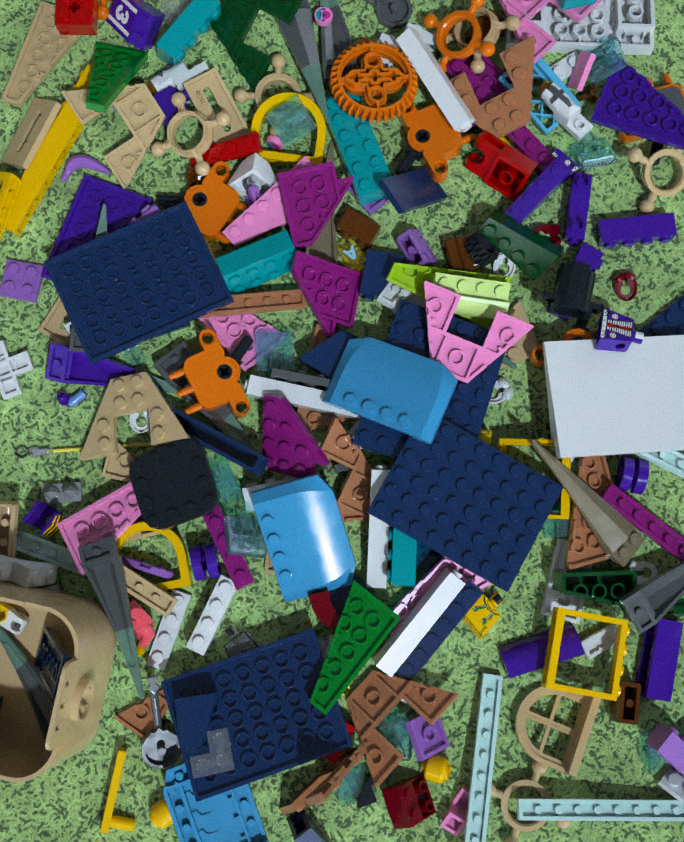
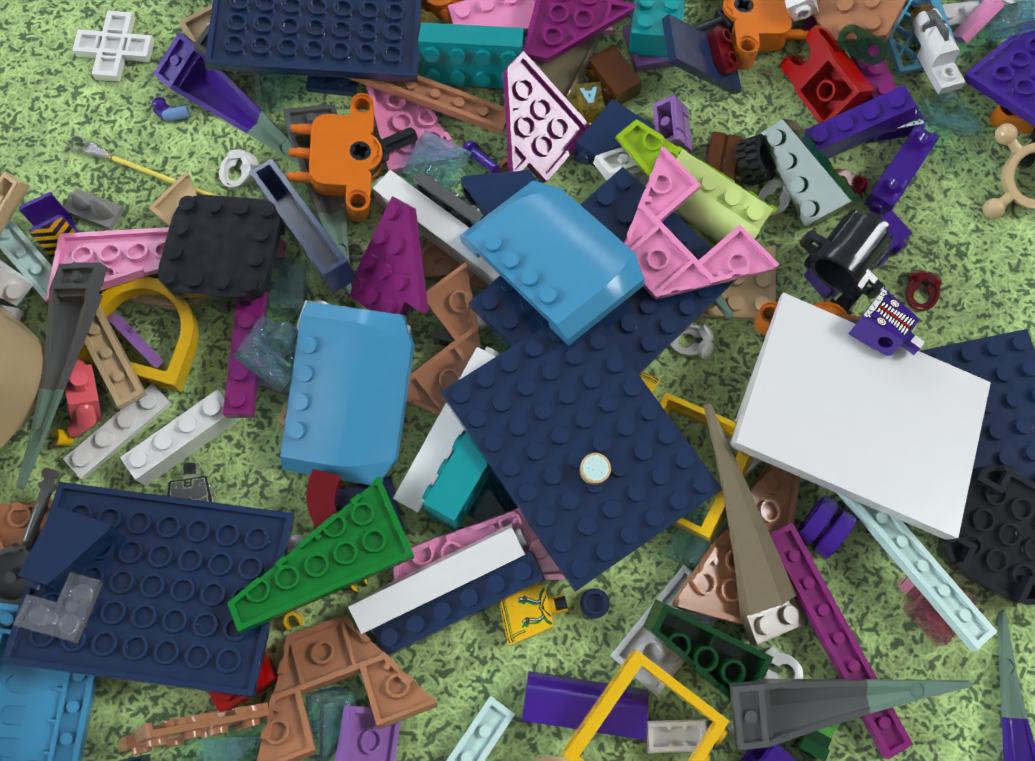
camera: 25 degrees right, 10 degrees down
tan wing [79,371,191,461] -> none
dark purple wheel [190,542,221,581] -> none
reddish brown plant [577,81,599,103] -> none
dark purple brick [595,212,677,249] -> none
none -> dark purple piece [462,140,500,173]
none -> light aqua tile [579,453,611,485]
none -> dark blue plate [580,588,610,619]
none -> dark red plate [707,26,738,77]
none -> clear green plate [838,24,888,65]

